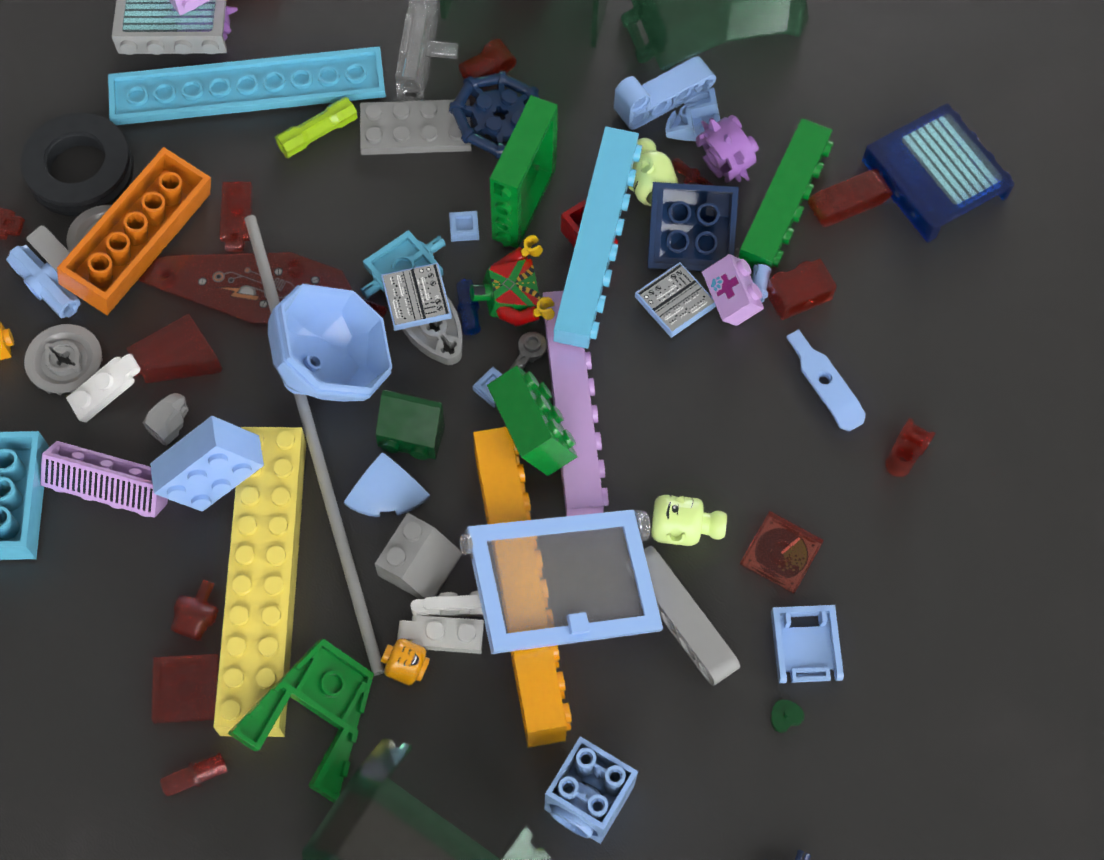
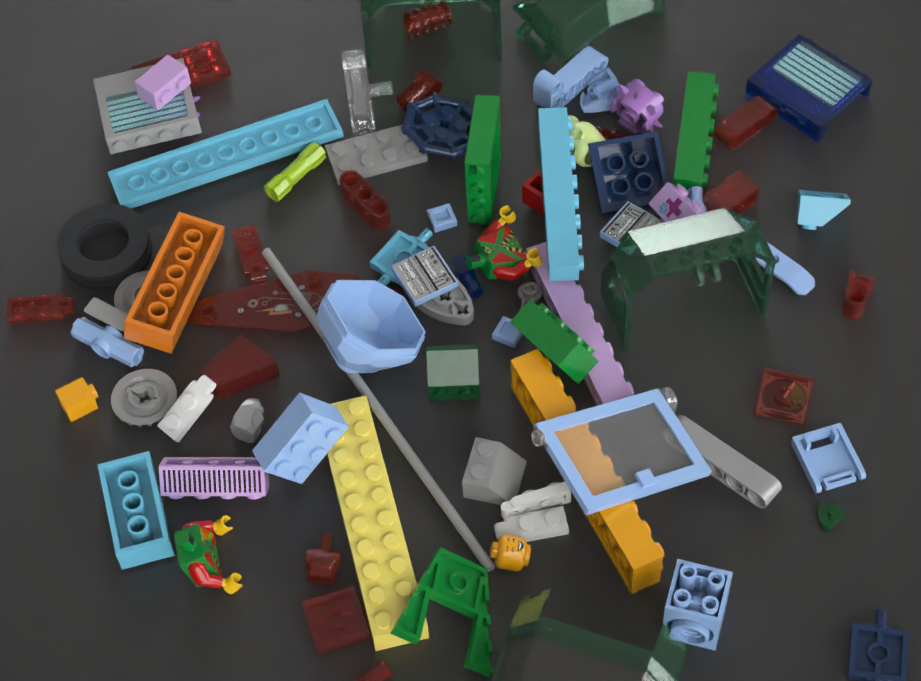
camera: 10 degrees left, 10 degrees down
light blue brick [344,452,430,517] -> none
yellowish green piece [651,495,727,546] -> none
none -> torso [174,515,243,594]
none -> clear red beam [340,170,391,231]
none -> clear green windscreen [601,208,776,352]
none -> medium azure slope [797,190,850,230]

